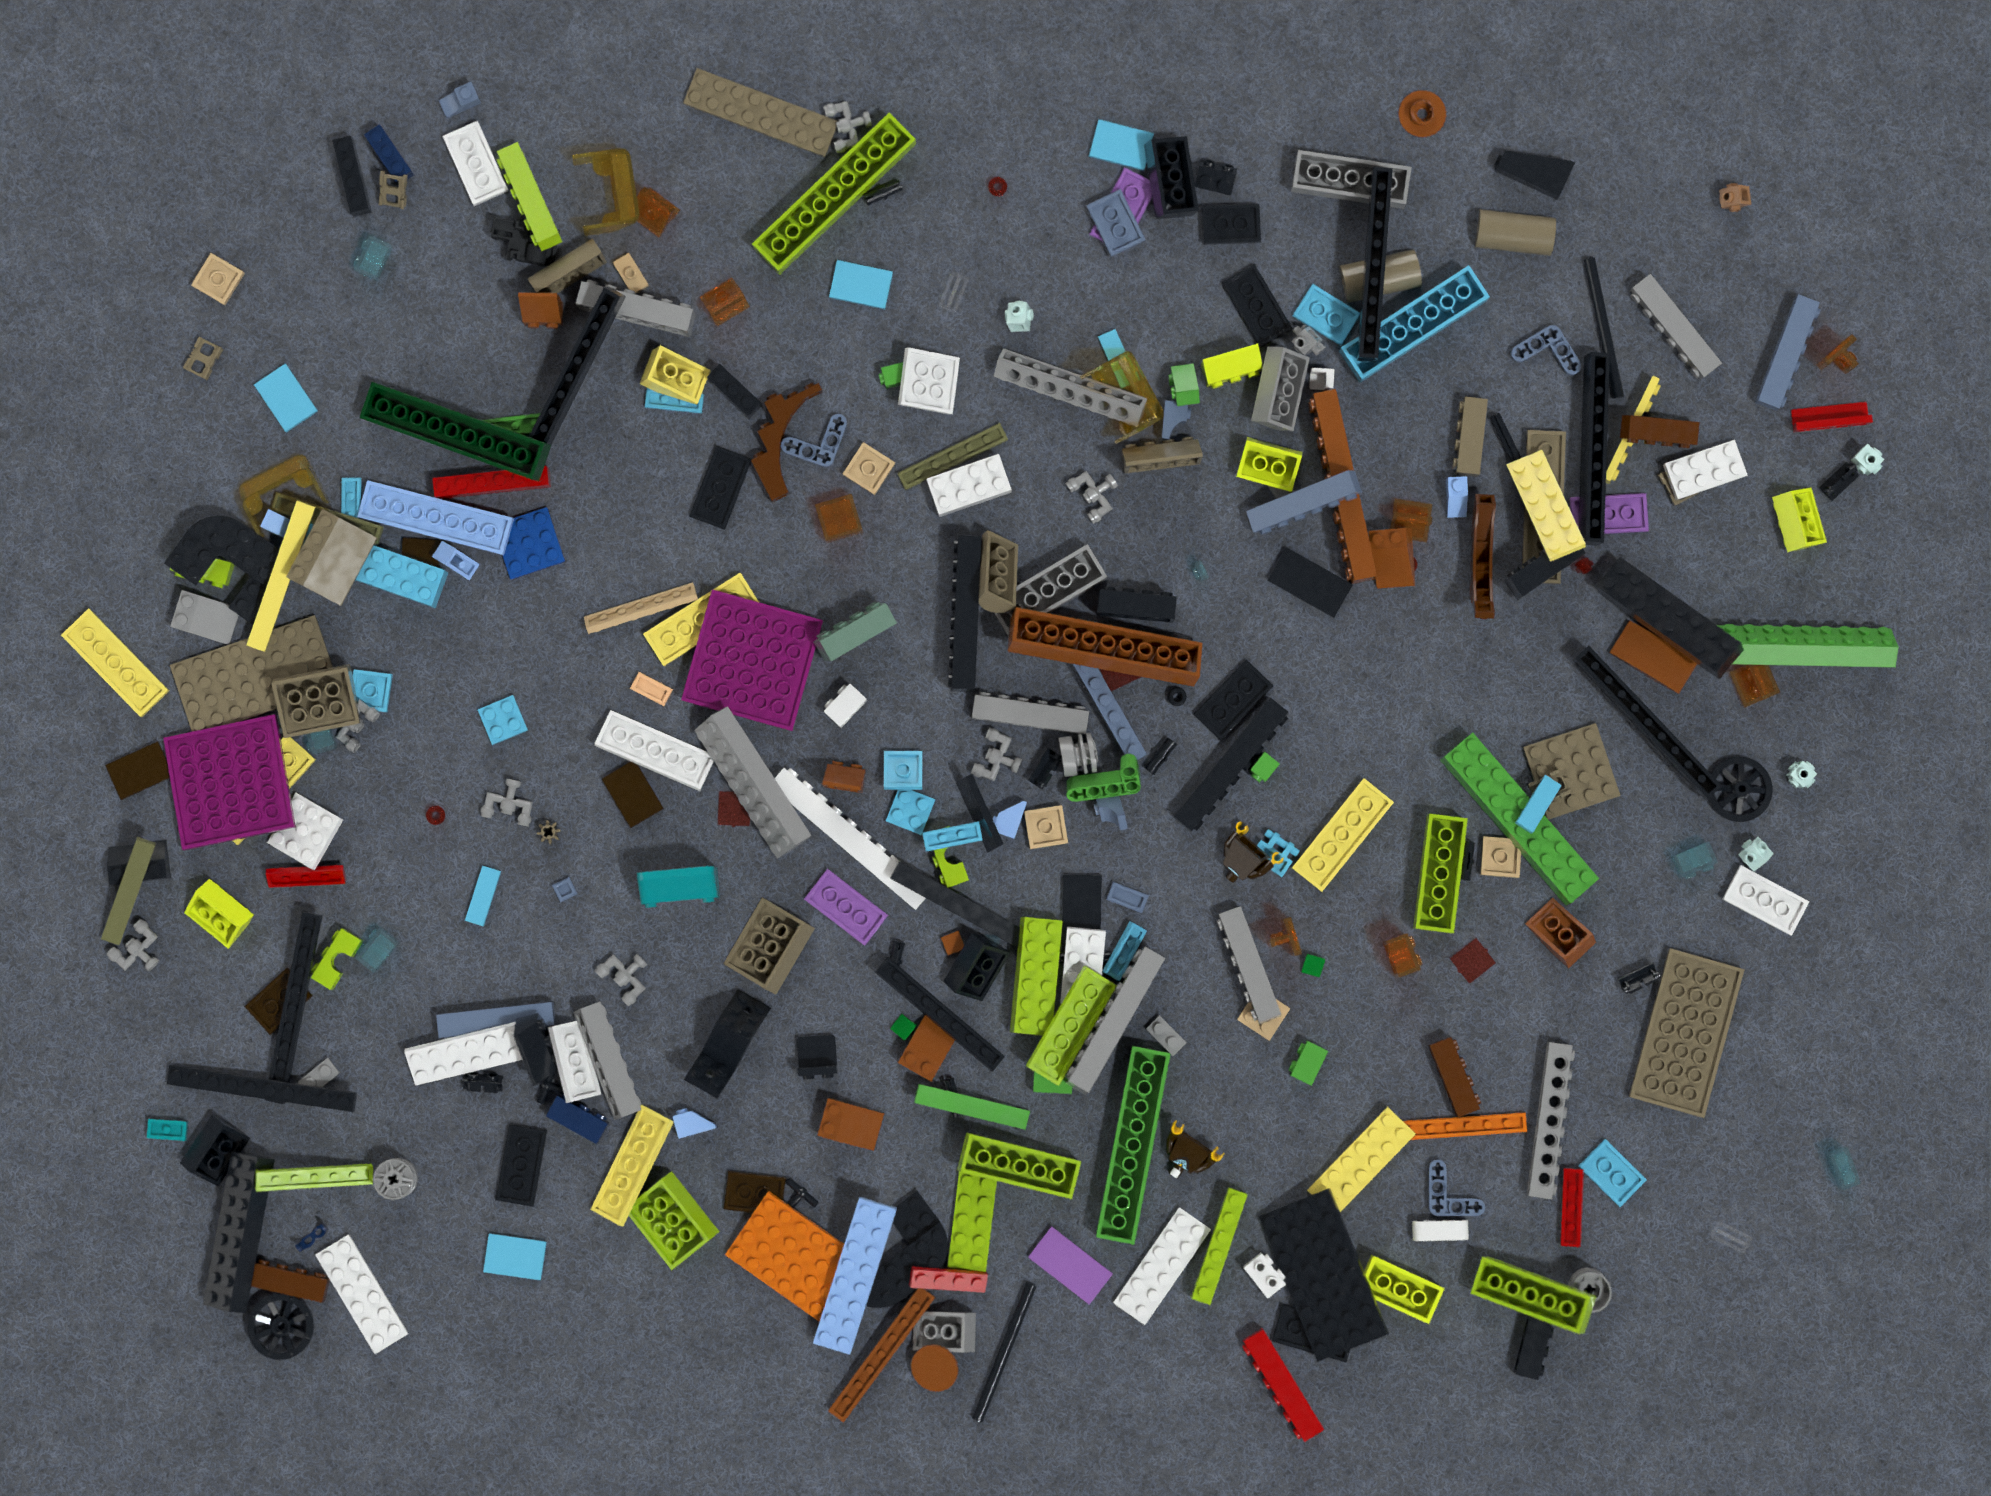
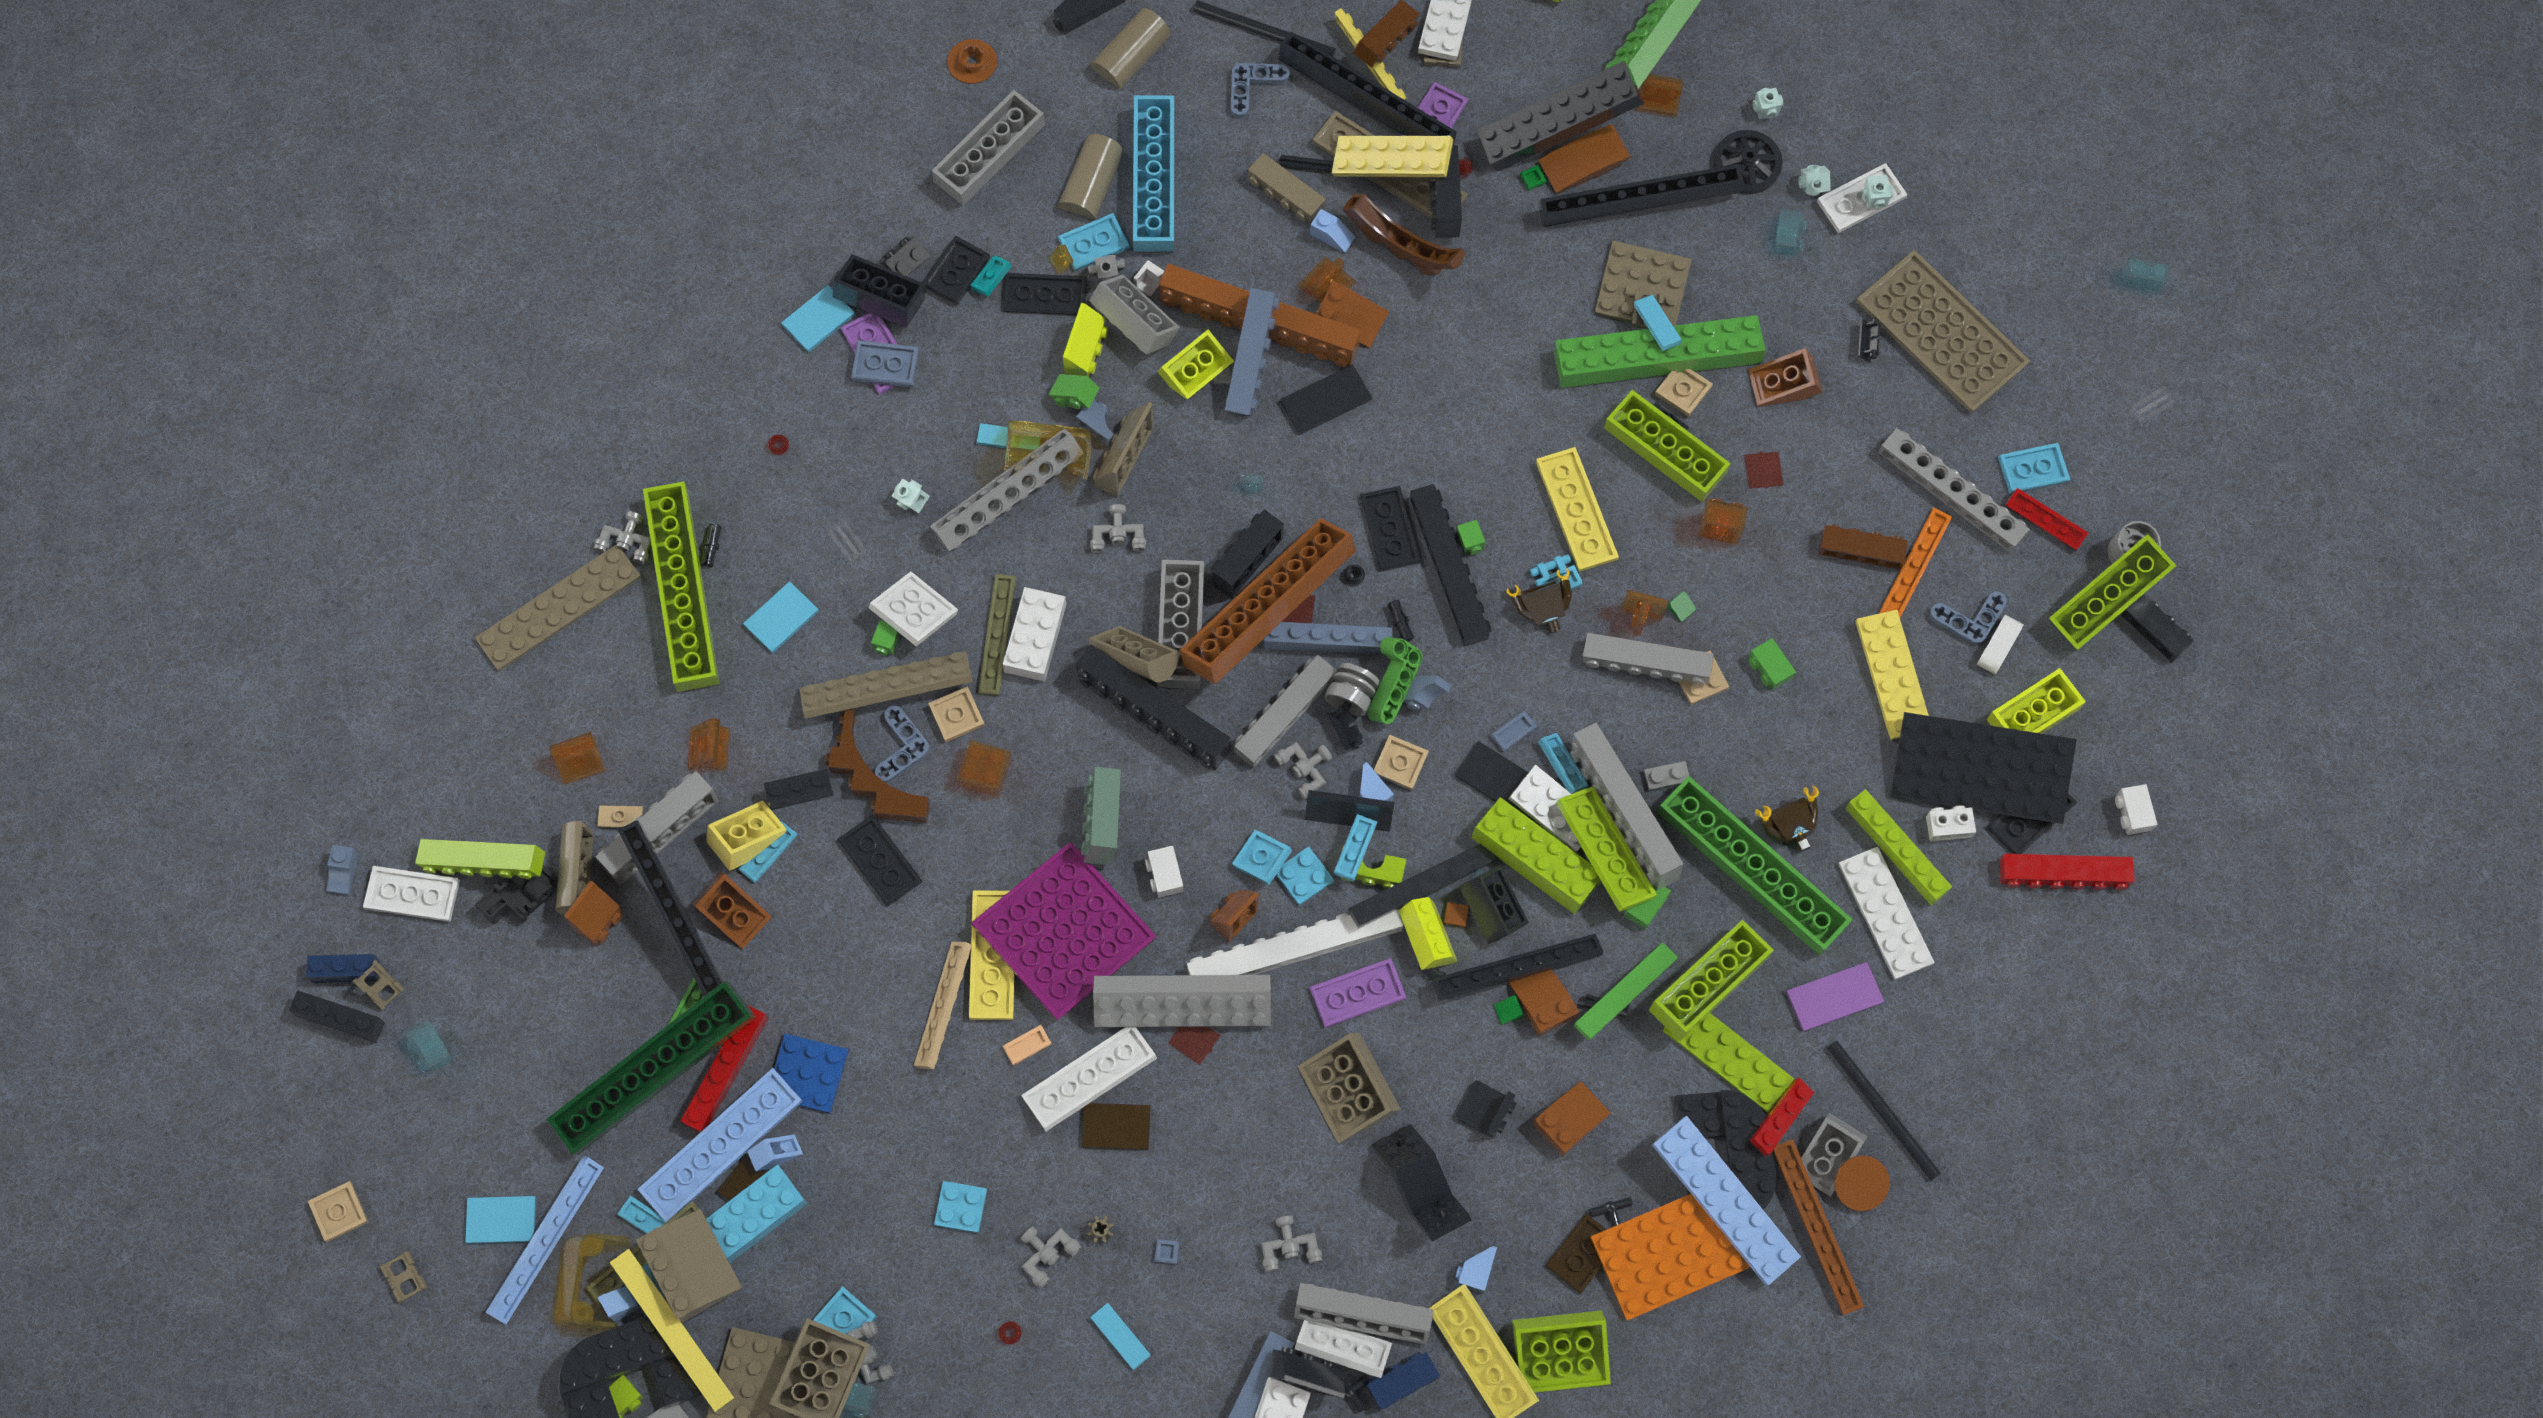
camera: 60 degrees left, 15 degrees down
clear yellow windscreen [572,148,639,236] -> none
teal windscreen [637,866,720,908] -> none
black brick [1357,167,1393,362] -> none
none -> light blue plate [486,1156,604,1324]
none -> dark orange slope [691,872,772,949]
none -> dark tan plate [800,651,973,719]
none -> teal plate [970,255,1012,297]
none -> clear yellow plate [1049,245,1074,274]
none -> neon yellow slope [1398,897,1458,970]
none -> green tile [1519,165,1547,191]
none -> light aqua brick [1862,175,1893,209]
none -> white brick [2115,784,2157,835]

